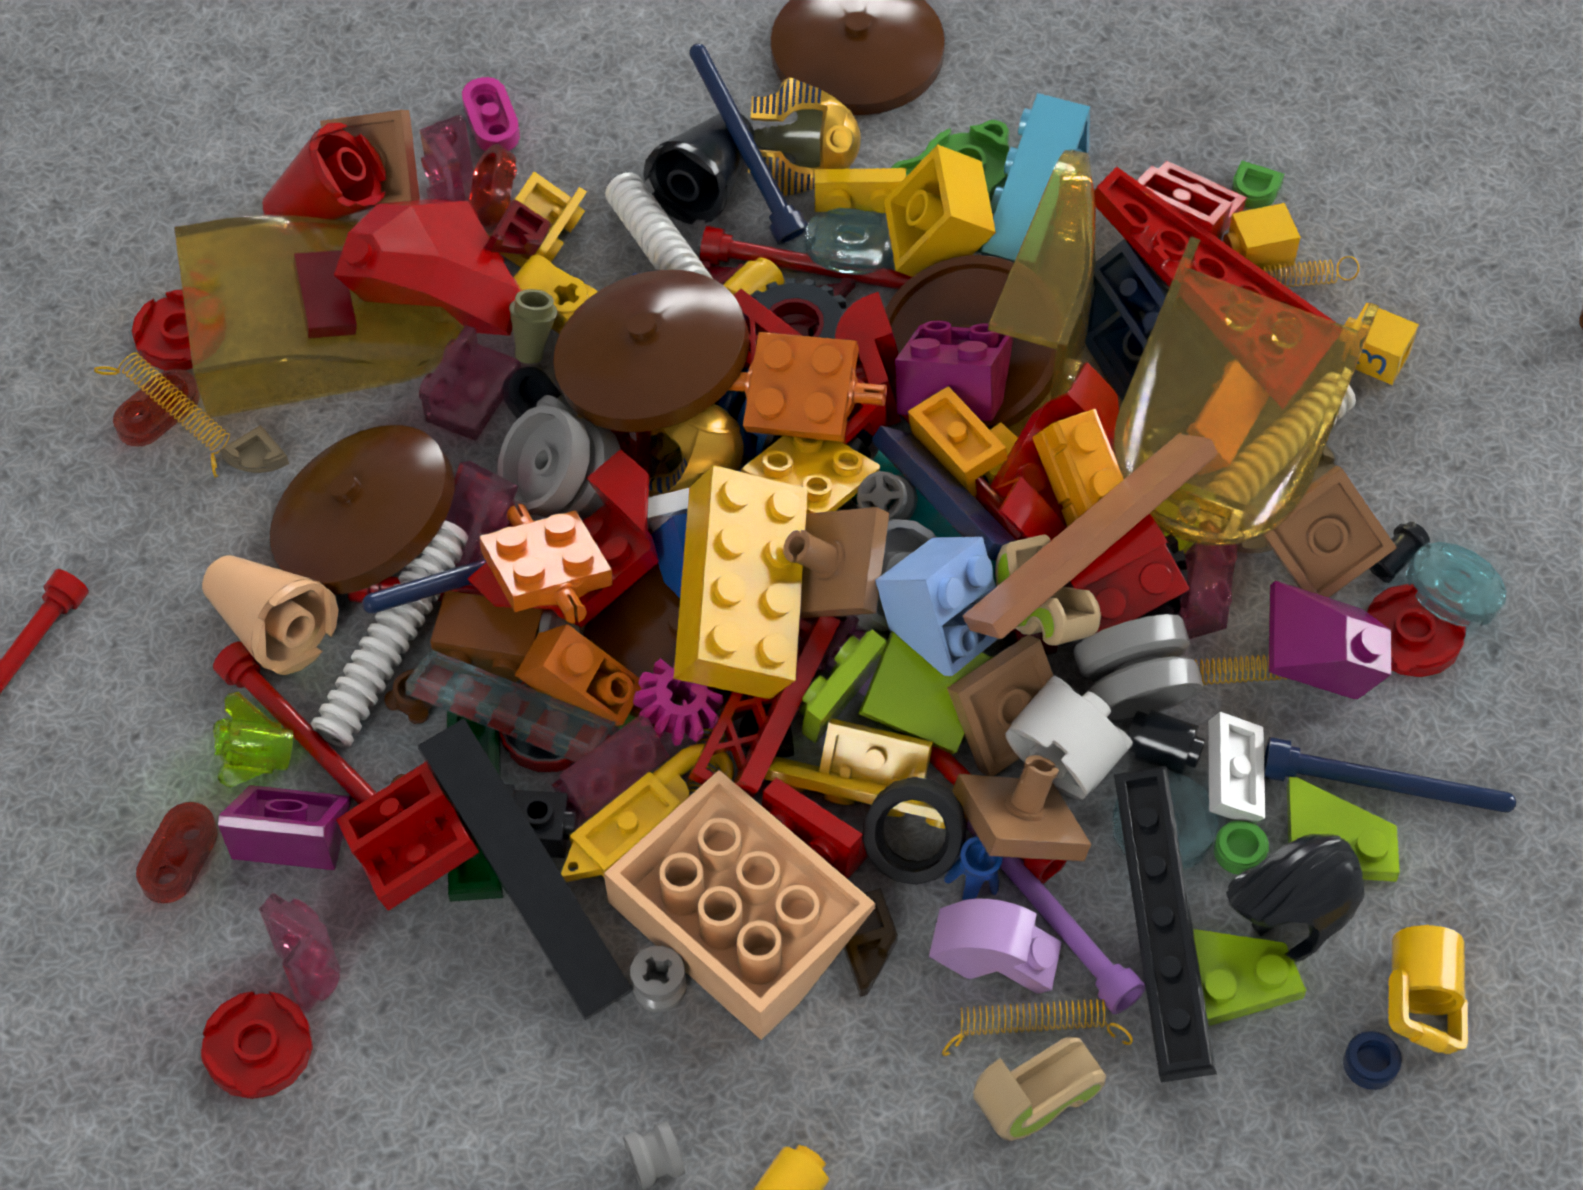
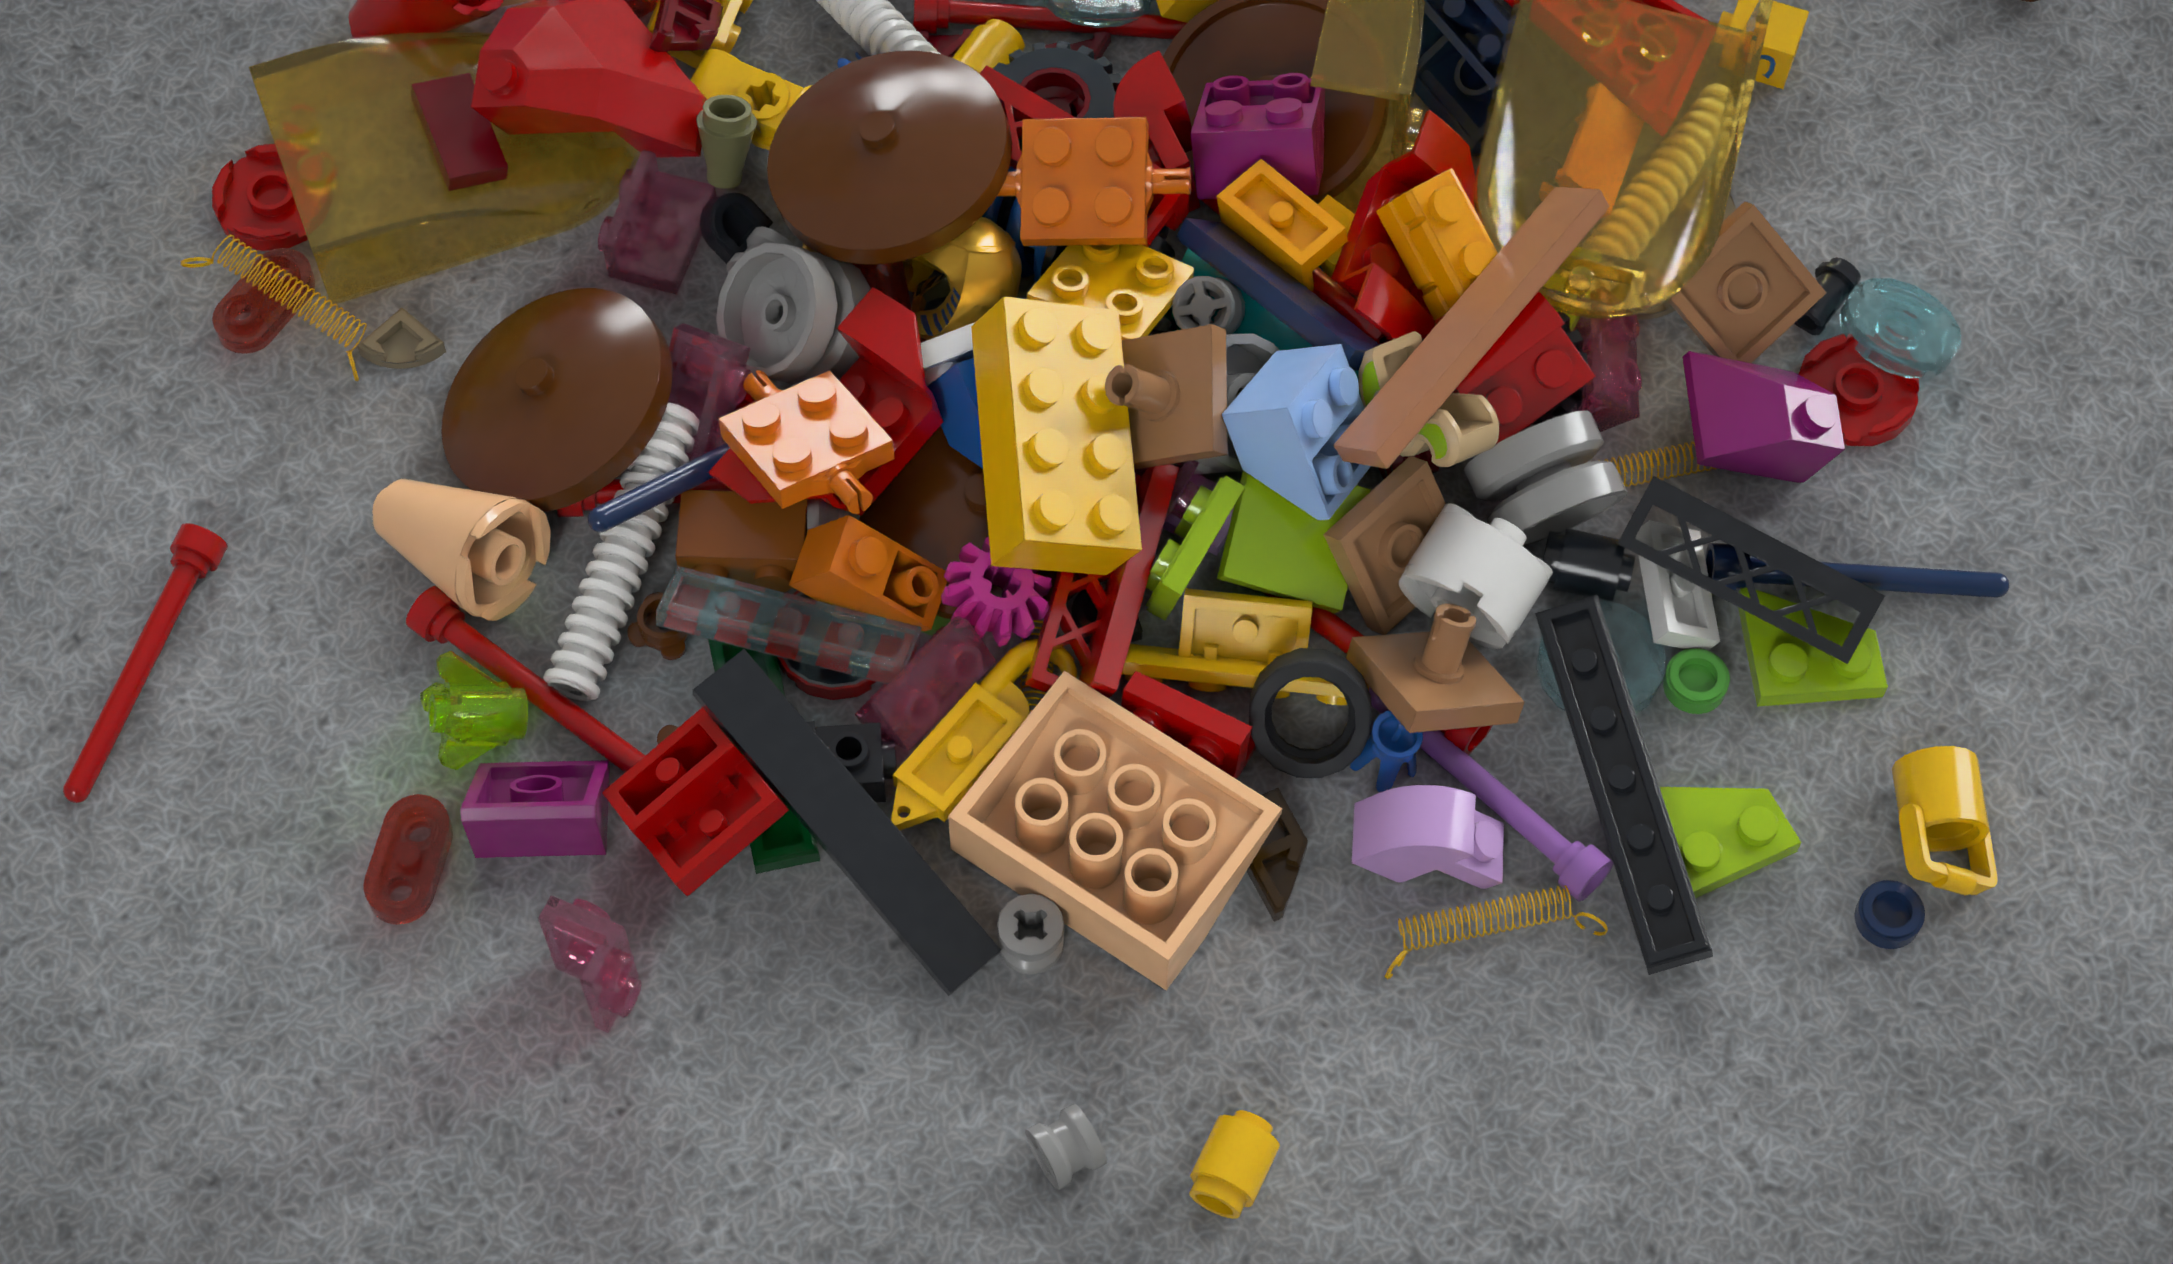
camera: 10 degrees left, 5 degrees up
red tile [201,991,313,1099] -> none
tan animal [973,1037,1106,1141] -> none
black hair [1226,834,1365,962] -> none
none -> black fence [1617,476,1885,664]

